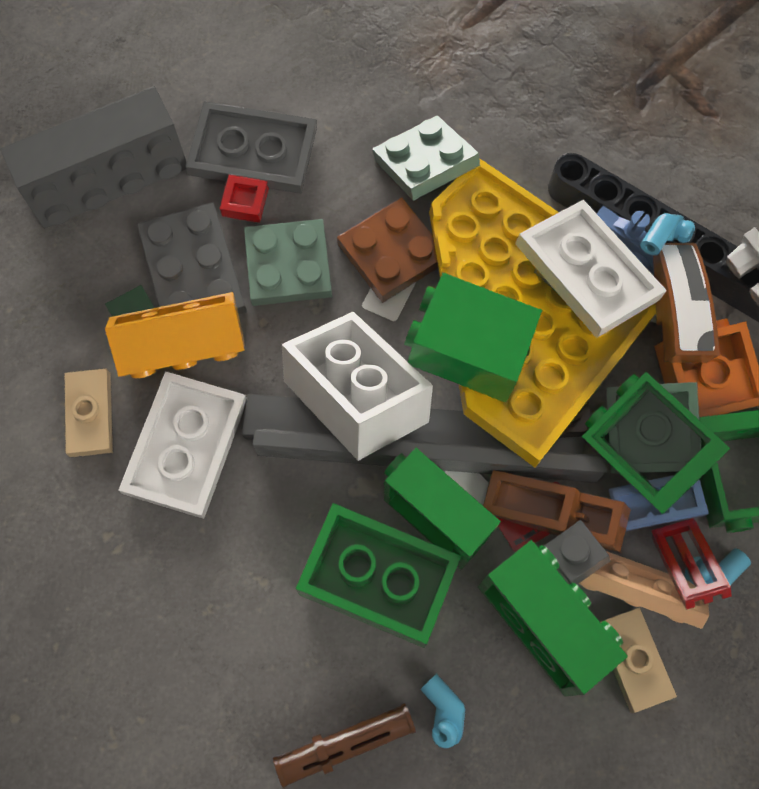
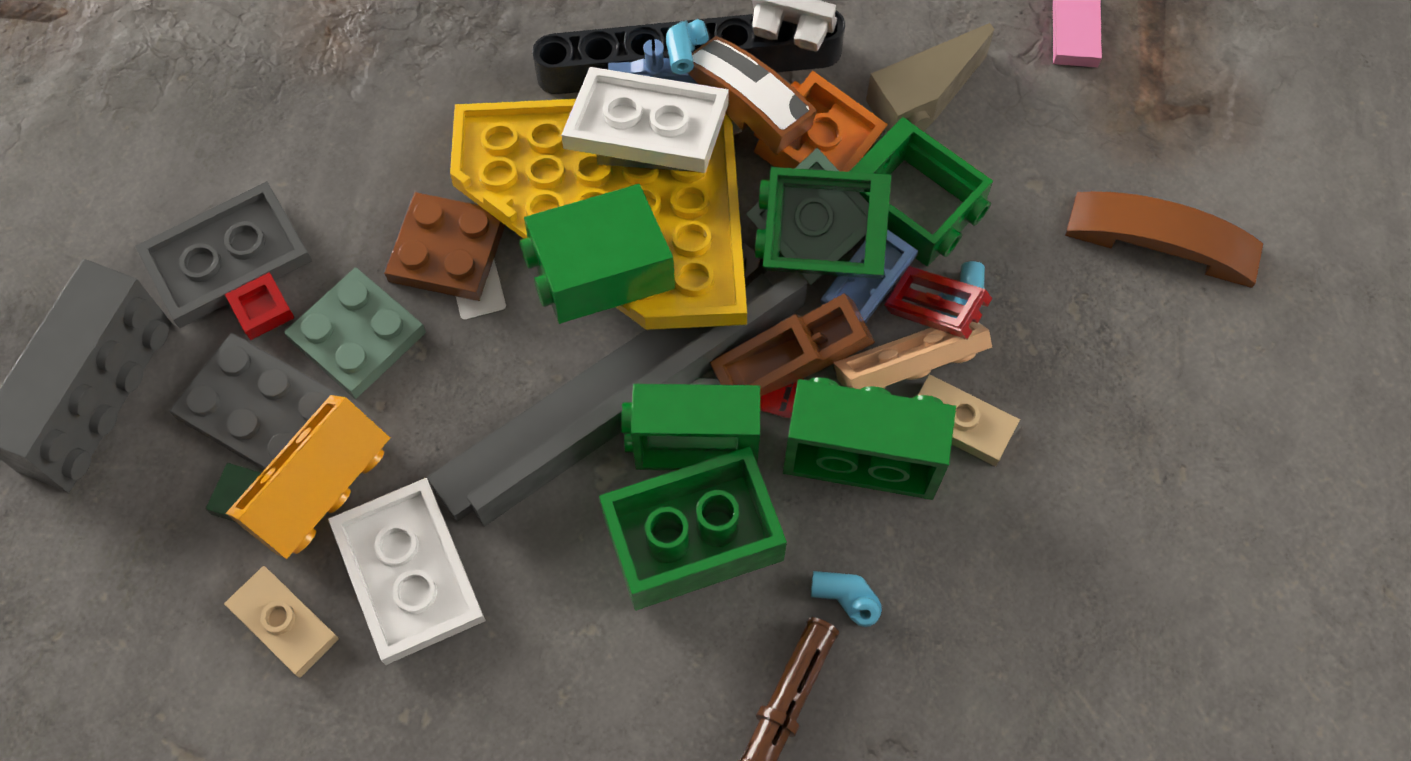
camera: 40 degrees left, 5 degrees down
white brick [282,312,433,461] -> none
plate [372,115,480,201] -> none
dark grey plate [544,520,611,584] -> none

